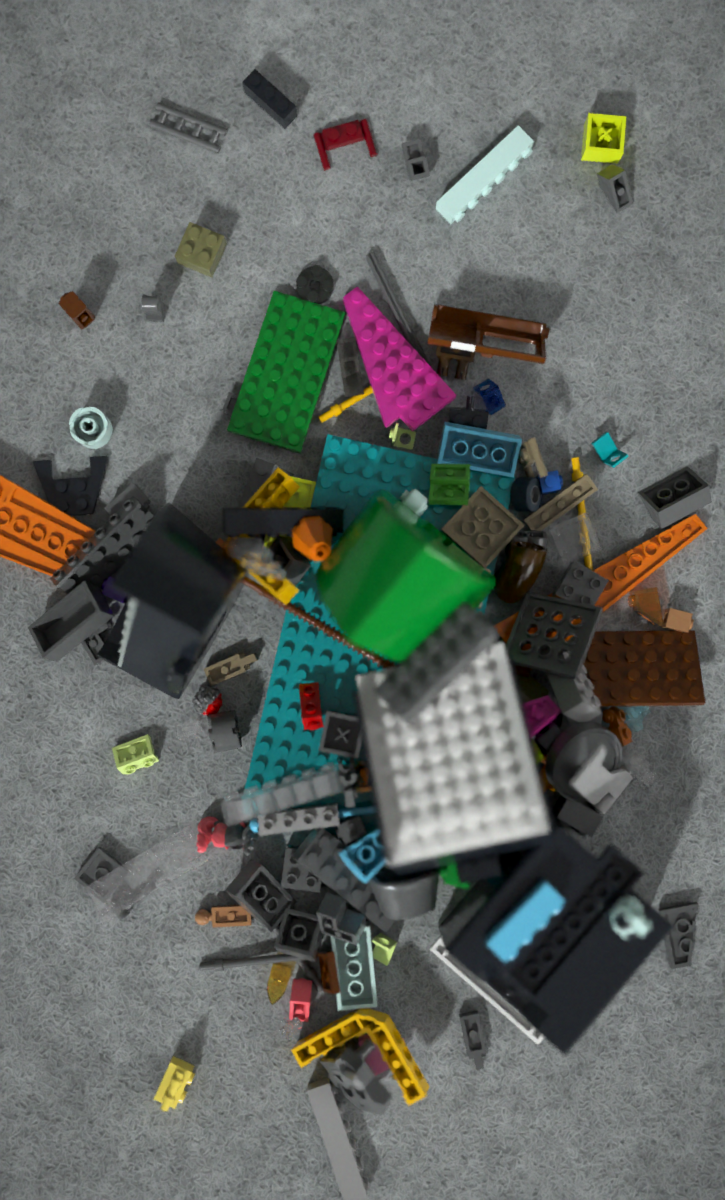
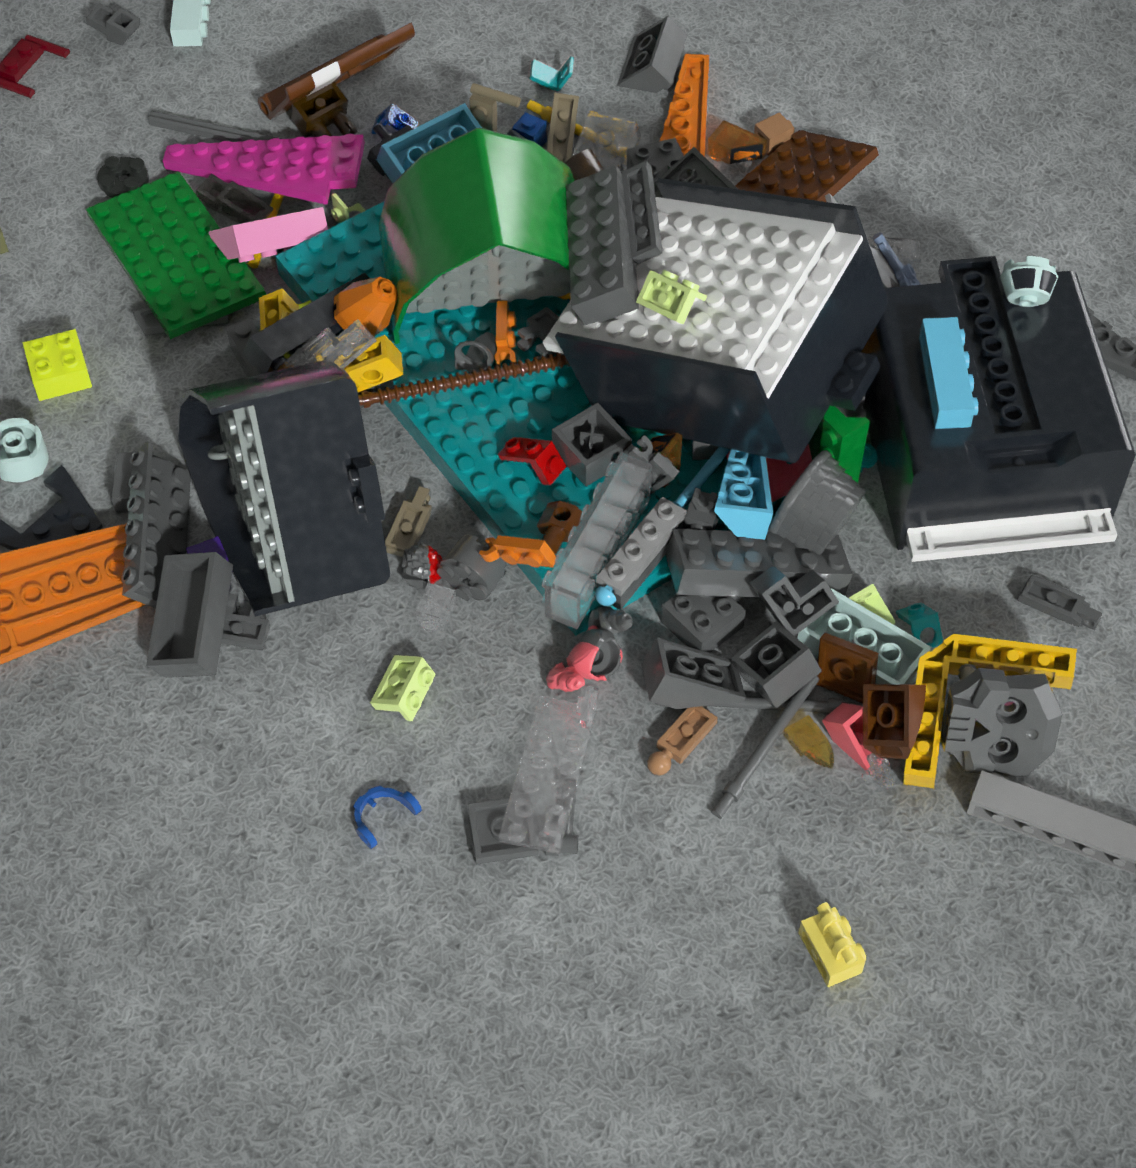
camera: 50 degrees left, 30 degrees down
none -> neon yellow brick [22,329,92,401]
none -> bright pink slope [209,207,328,263]
none -> blue piece [353,786,422,849]
none -> orange plate [479,535,558,568]
none -> reddish brown piece [537,500,588,555]
none -> dark grey plate [622,161,662,264]
none -> yellowish green bracket [636,269,707,325]
none -> reddish brown slope [863,684,926,759]
none -> sand blue piece [872,232,921,287]
none -> teal bracket [896,602,943,648]

